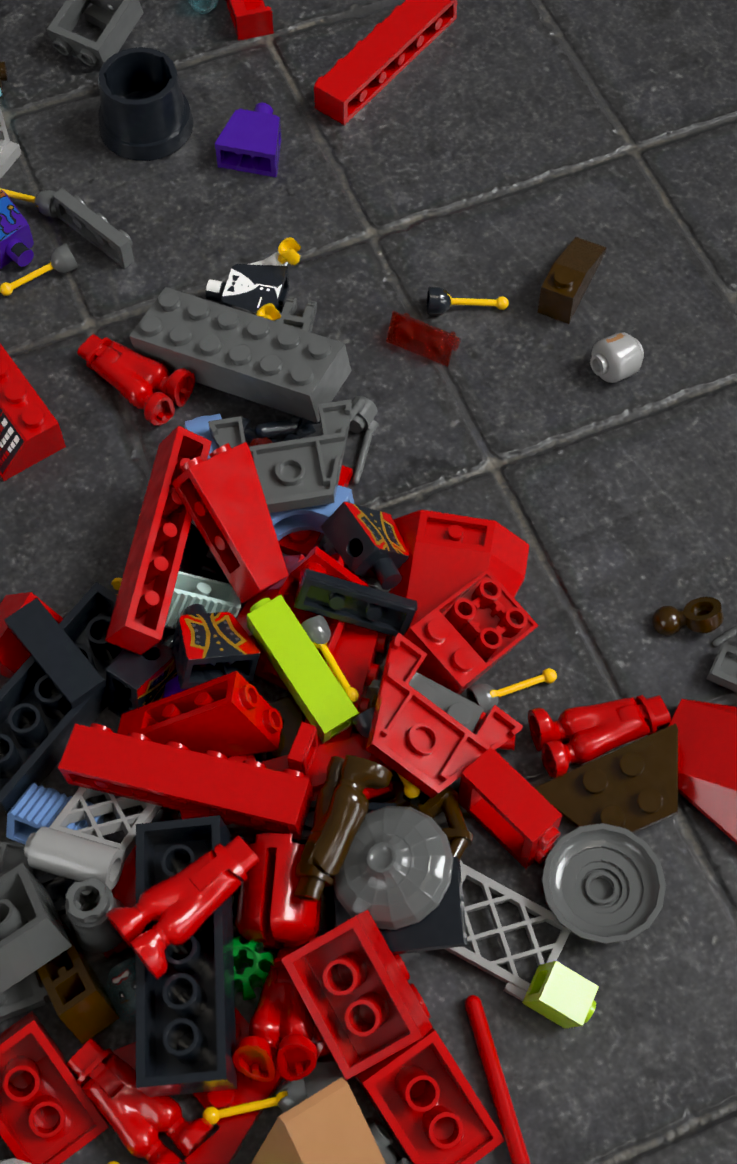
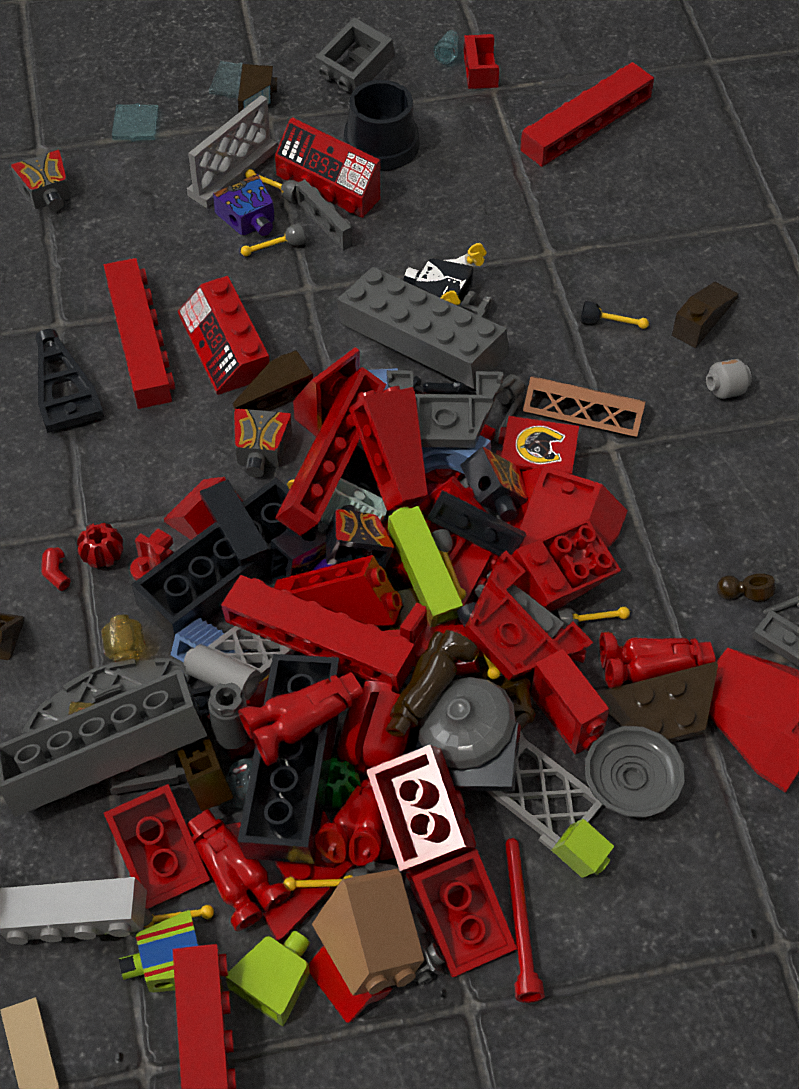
camera: 10 degrees right, 5 degrees down
red piece [77,334,195,426] -> none
dark purple torso [215,102,281,177] -> none
clear red hinge [386,311,461,366] -> none
none -> dark brown slope [232,350,313,422]
none -> torso [234,409,292,477]
none -> slope [275,117,380,218]
none -> red slope [293,347,360,437]
none -> red panel [496,416,579,474]
none -> nougat fence [523,376,646,437]

